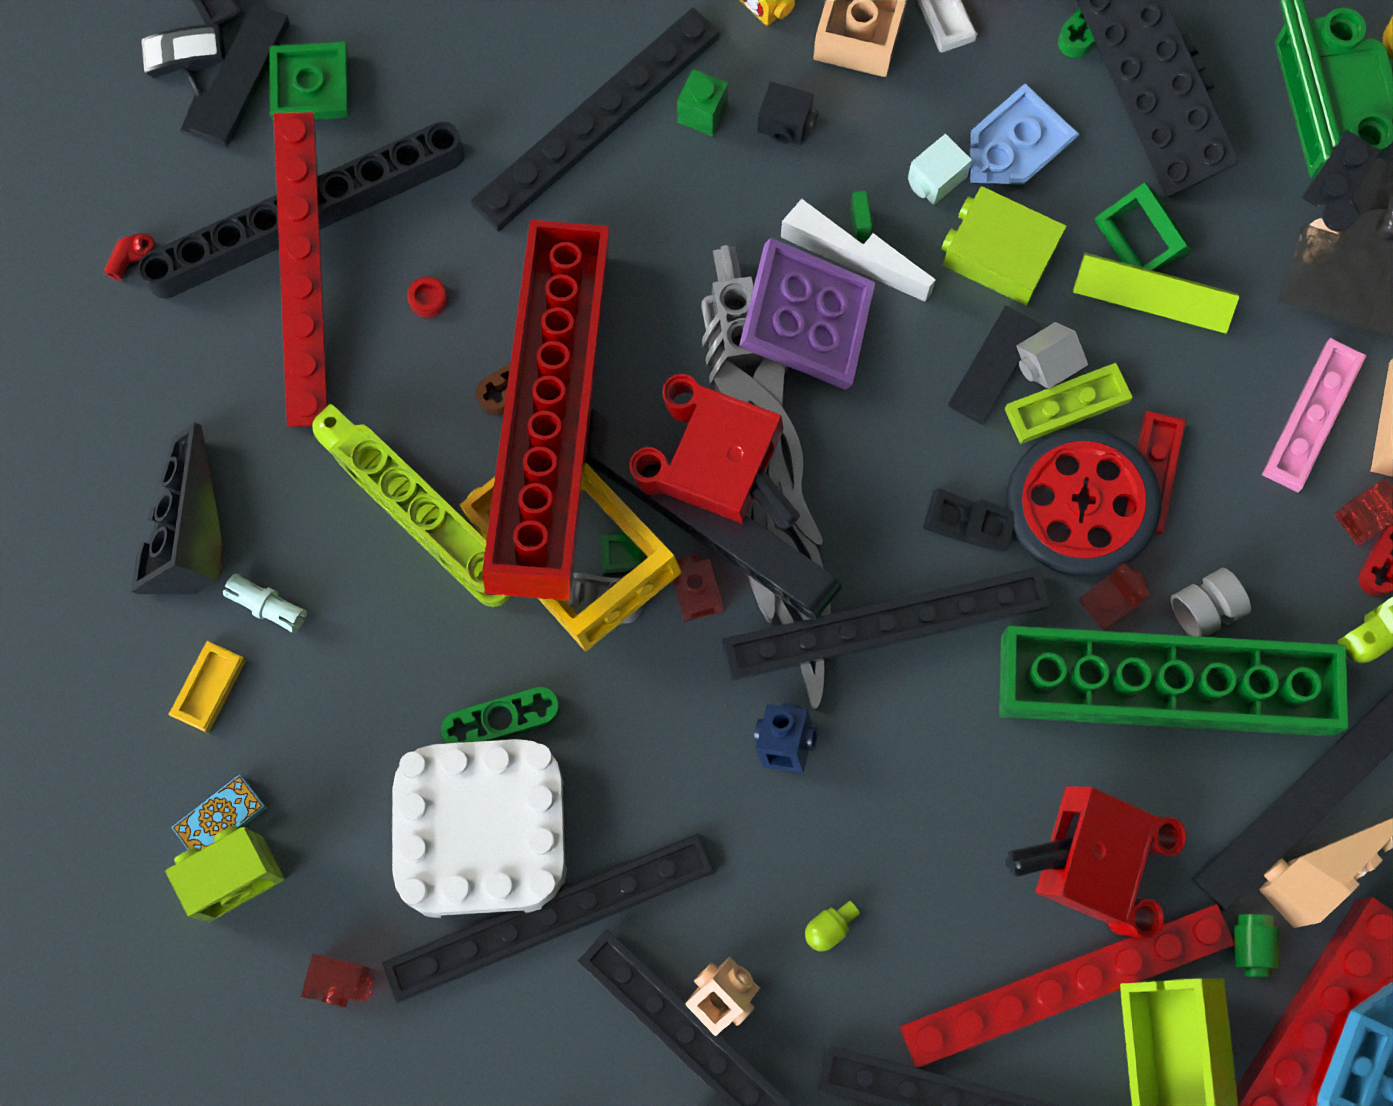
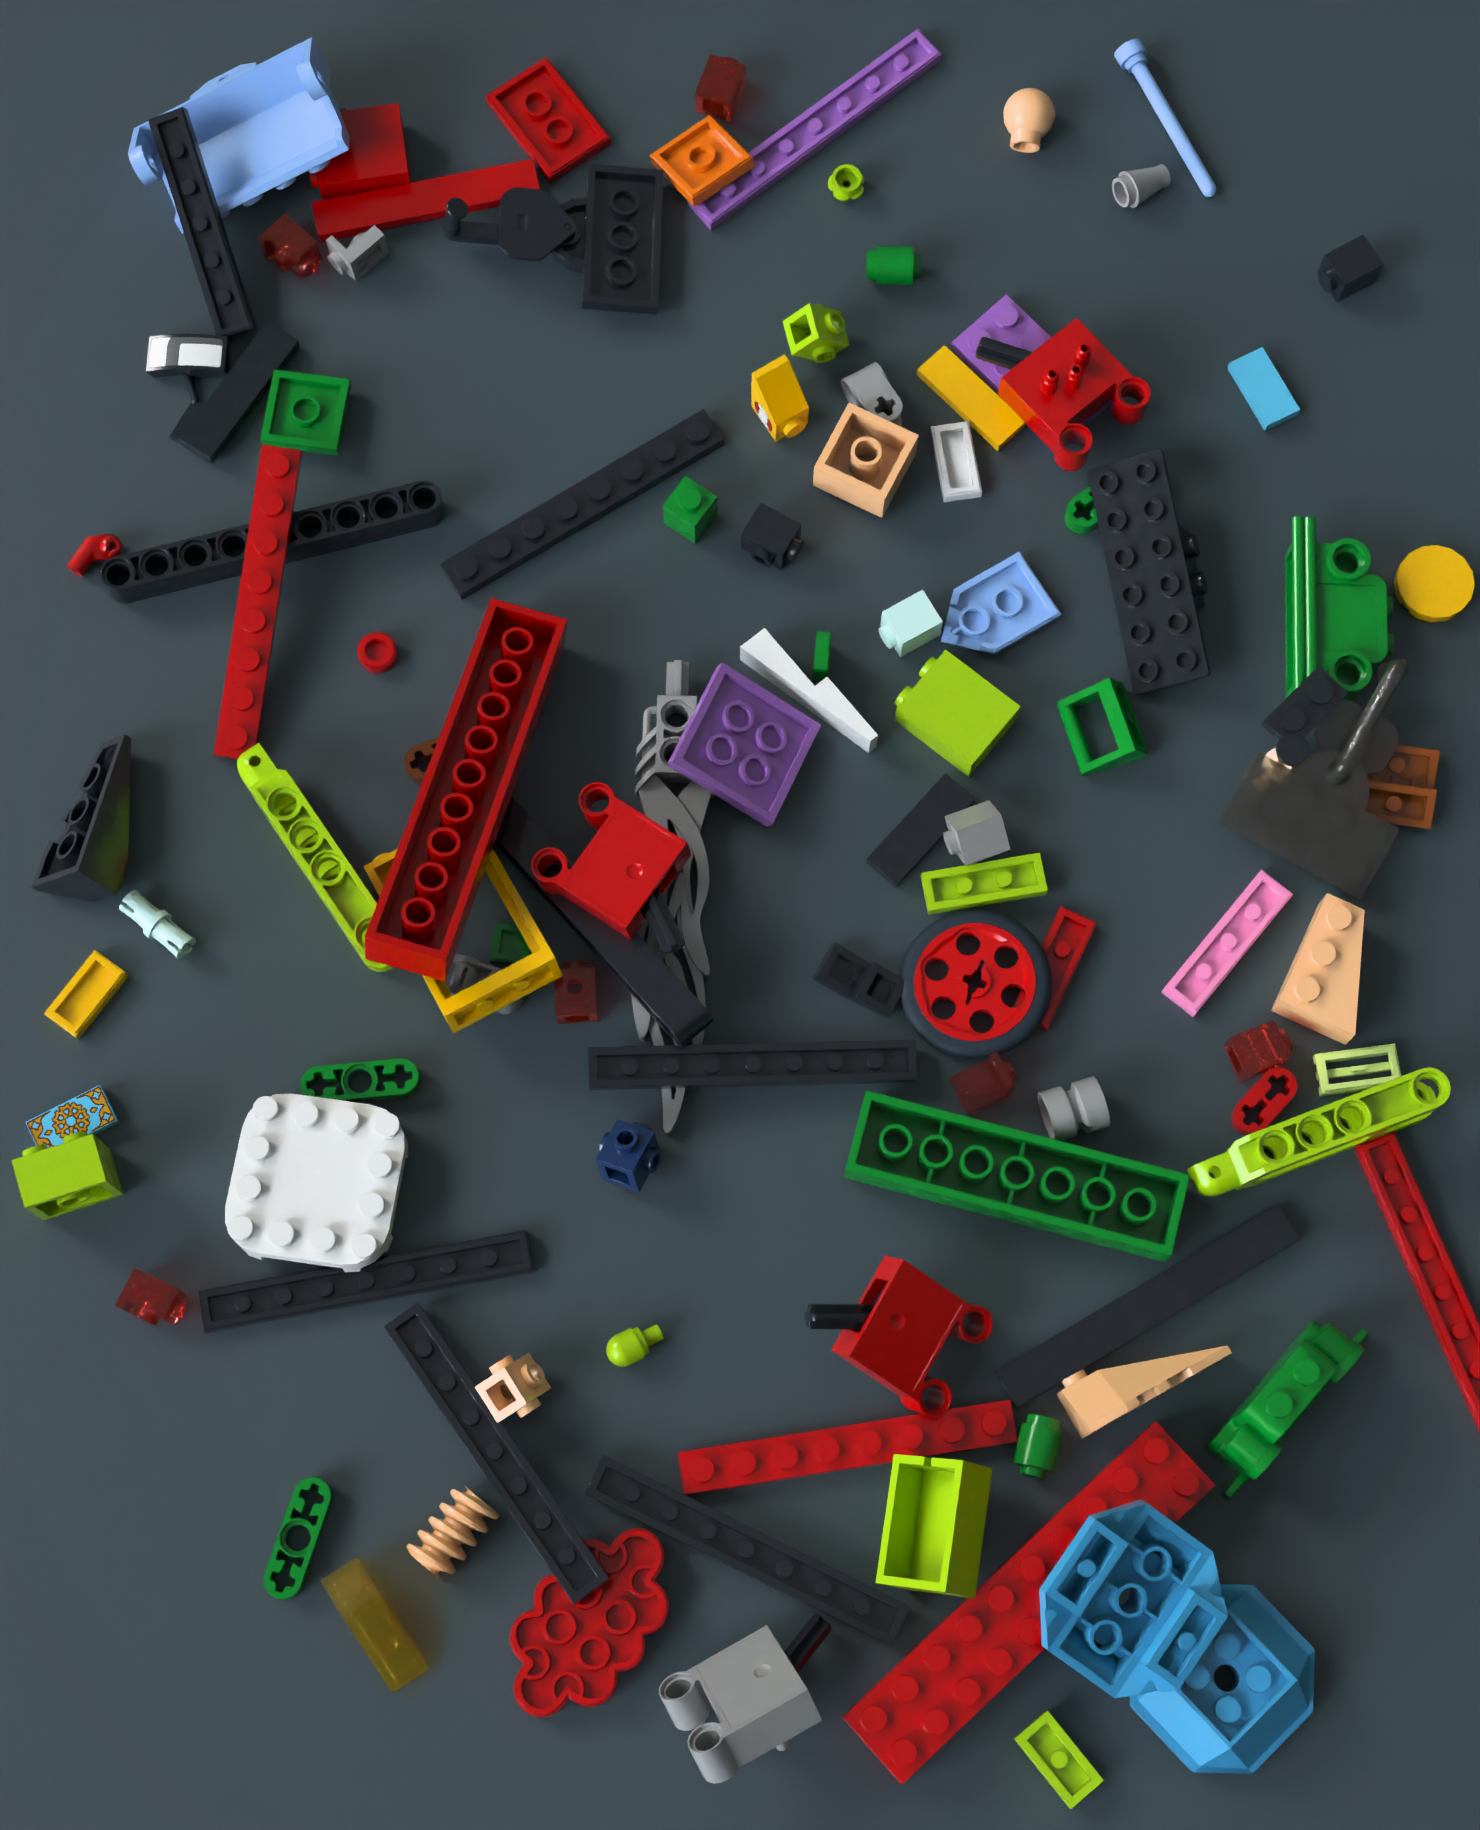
camera: 10 degrees right, 0 degrees up
lime tile [1073,253,1239,334] -> none

